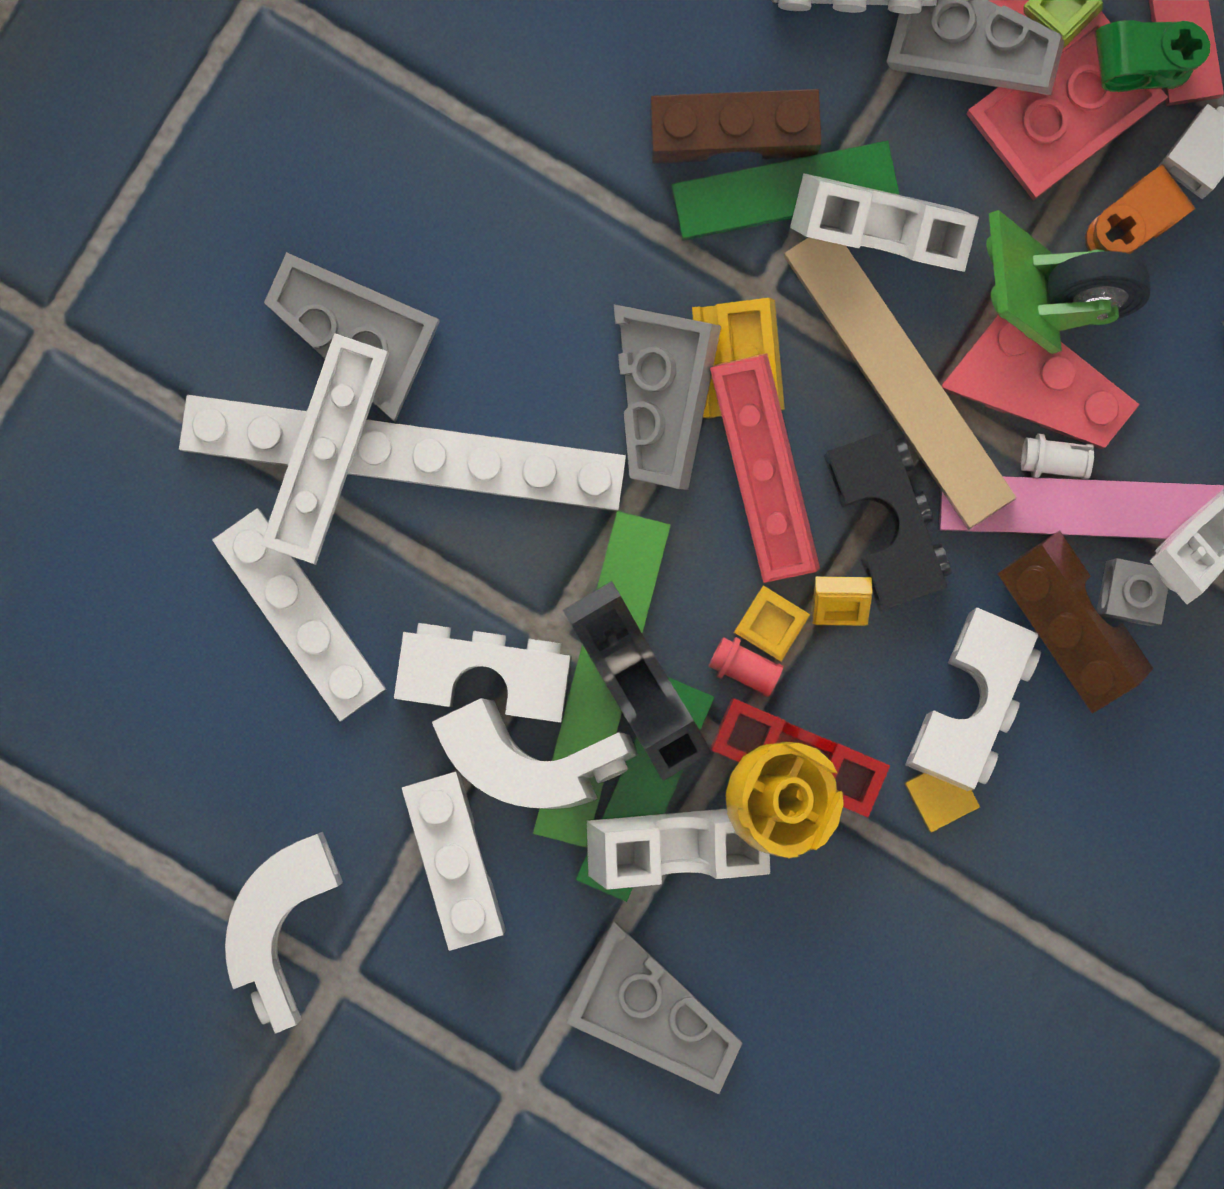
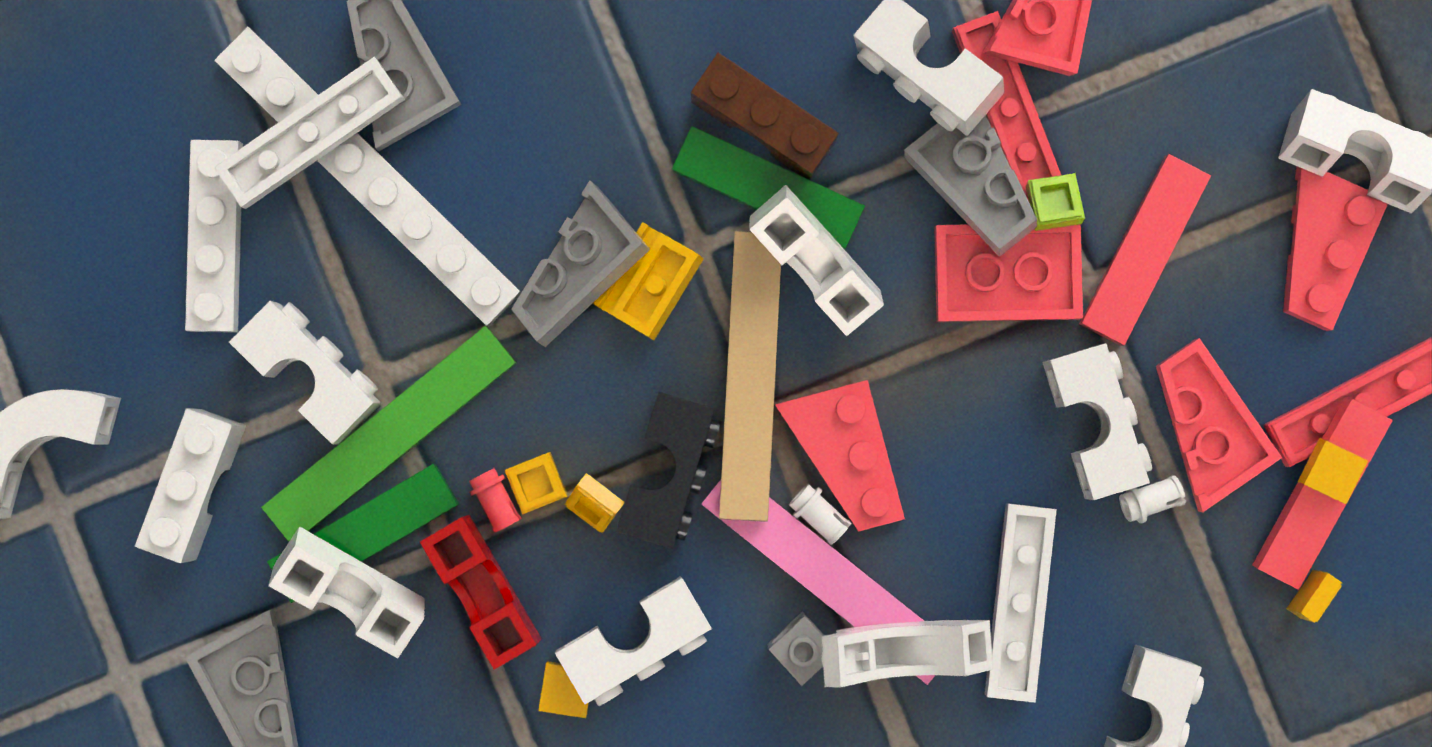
camera: 35 degrees right, 0 degrees up
white arch [432,698,639,809] -> none
black arch [563,581,711,781] -> none
coral tile [710,353,820,583] -> none
yellow cylinder [725,742,844,858] -> none
bright green plate [986,210,1151,354] -> none
reddish brown arch [997,530,1154,714] -> none
orange piece [1085,164,1196,254] -> none
green piece [1095,20,1210,92] -> none

